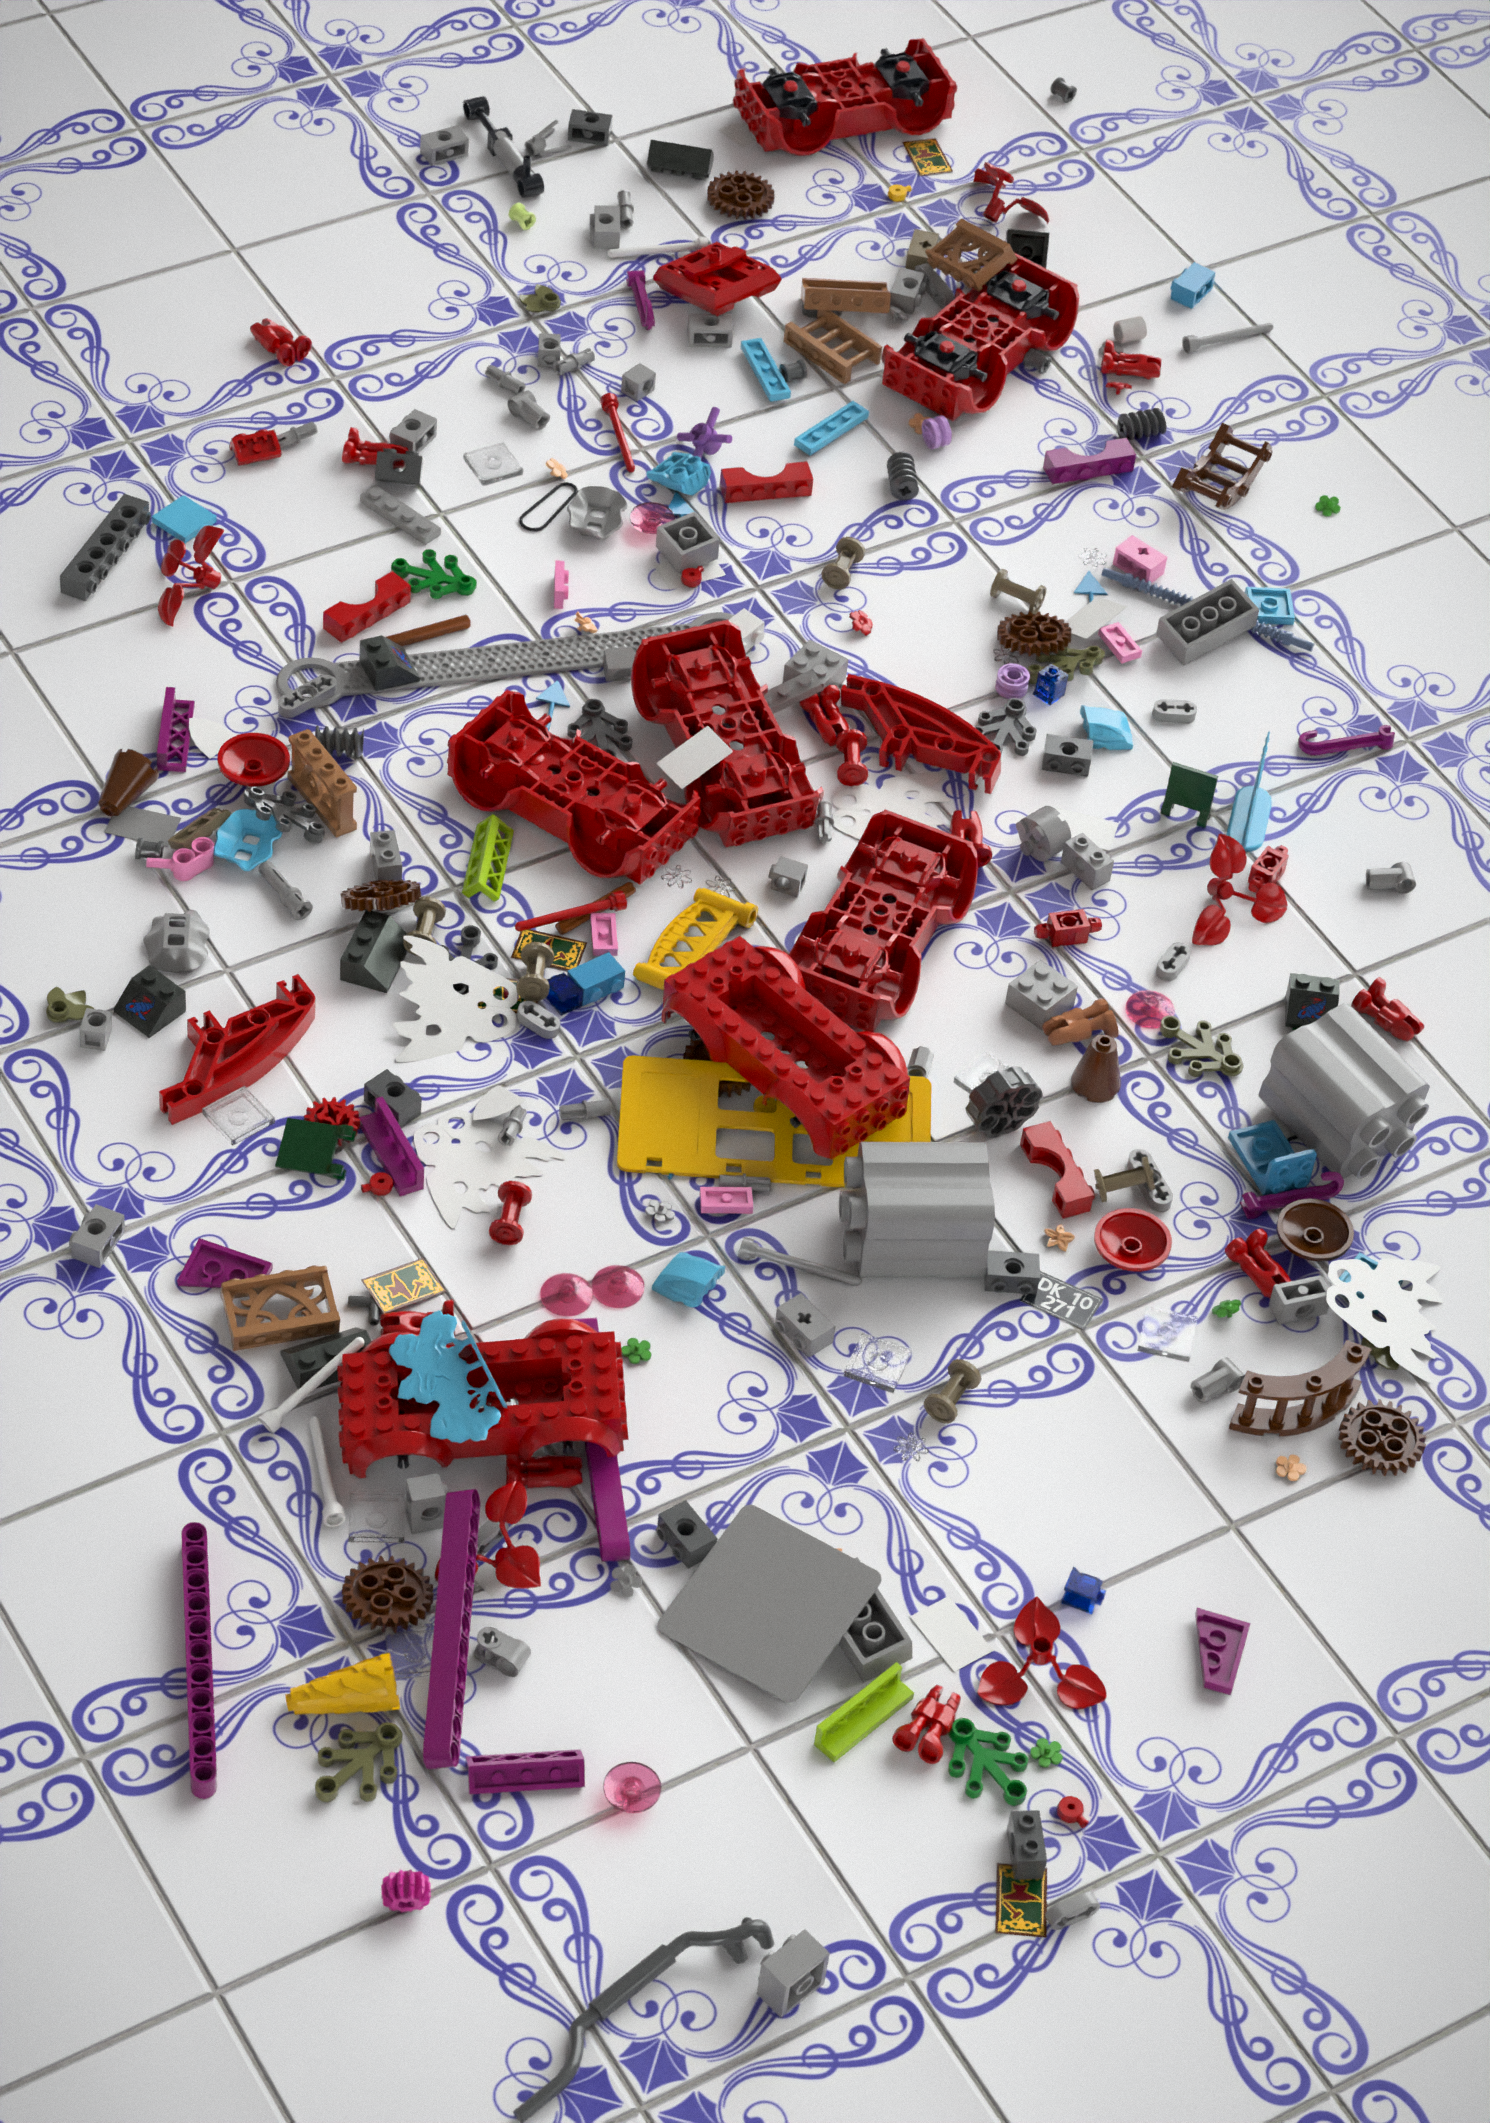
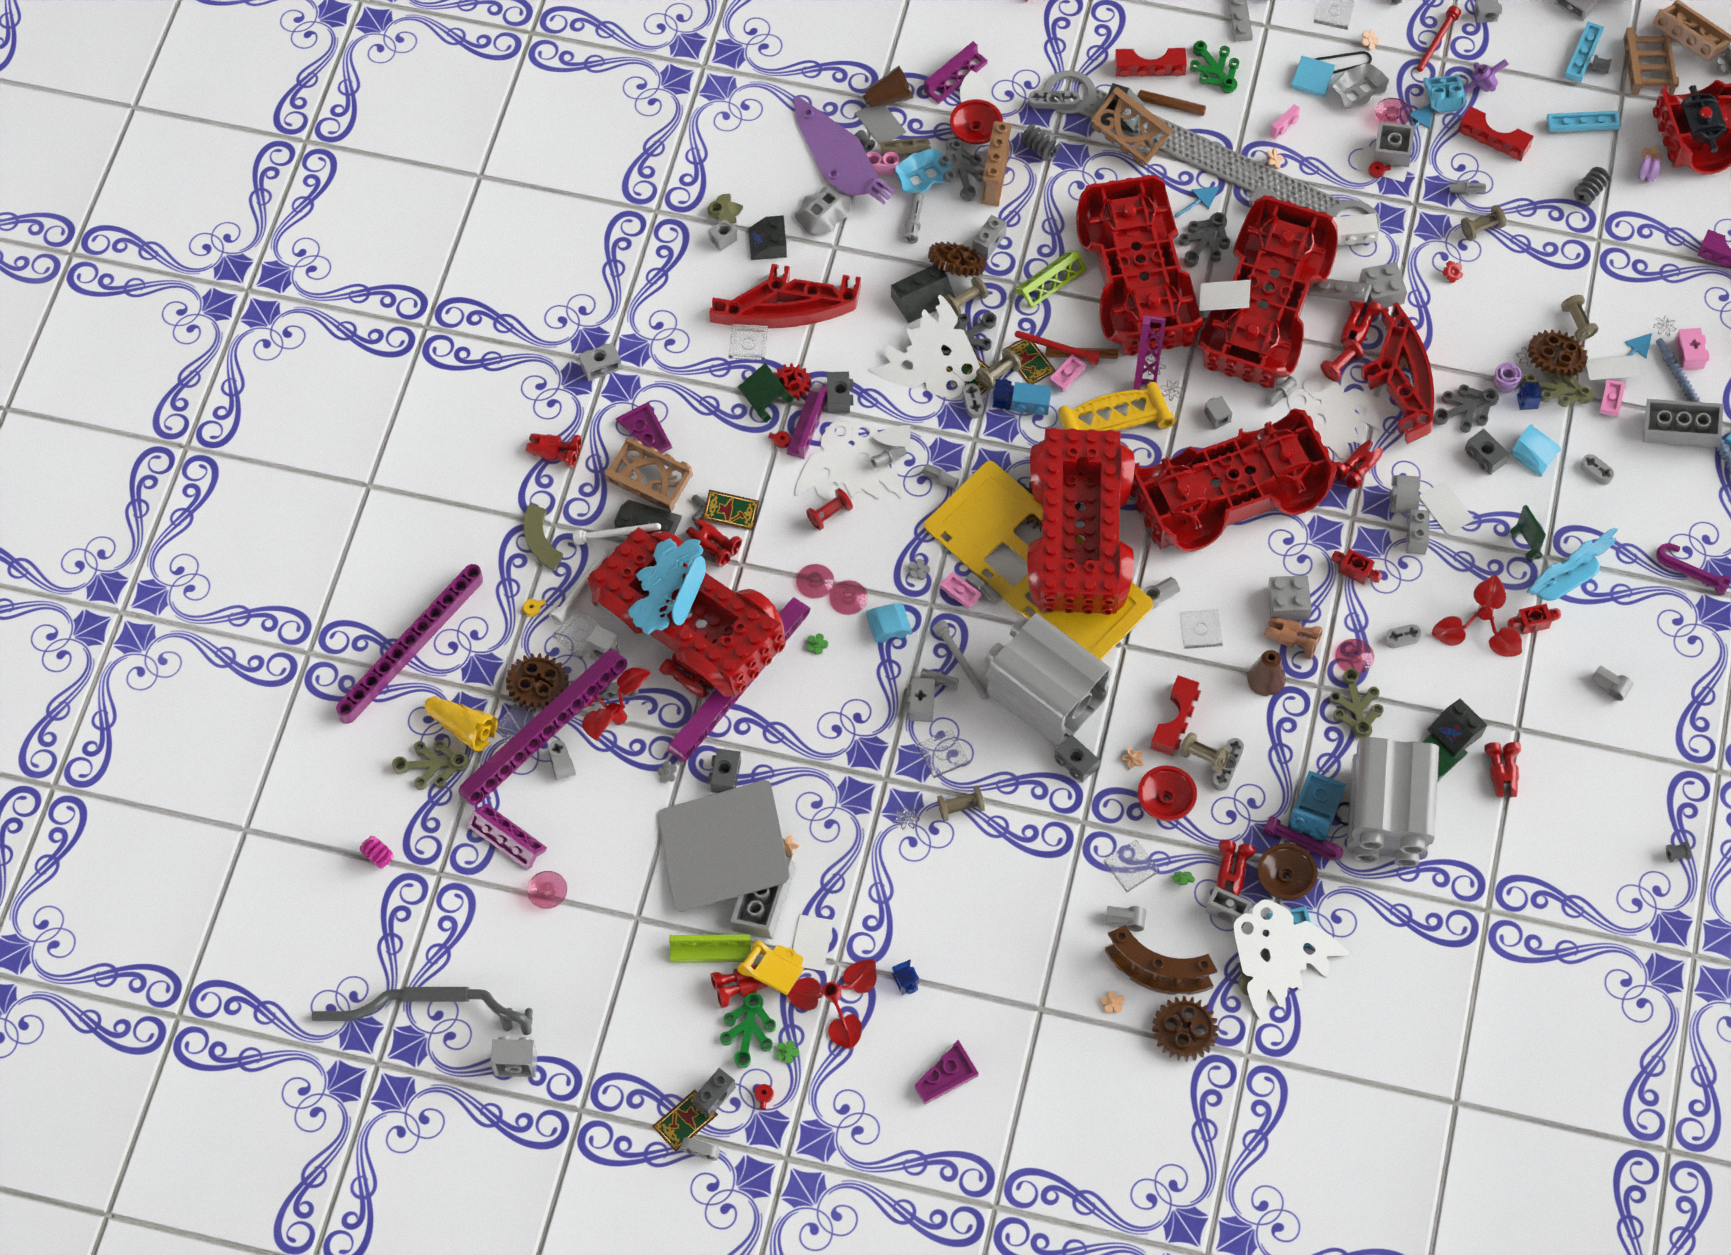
camera: 50 degrees right, 15 degrees up
dark grey connector [965,1066,1043,1138] -> none
sticker [1020,1271,1103,1330] -> none
none -> yellow piece [523,599,546,617]
none -> olive tile [524,503,564,571]
none -> red piece [525,433,582,468]
none -> yellow piece [737,940,804,995]
none -> medium lavender wing [794,97,895,205]
none -> light grey axle [920,668,959,688]
none -> medium nougat fence [1090,86,1173,165]
none -> magenta fence [1133,315,1166,390]
none -> medium azure tile [1291,56,1335,97]
none -> light grey axle [1450,181,1486,195]

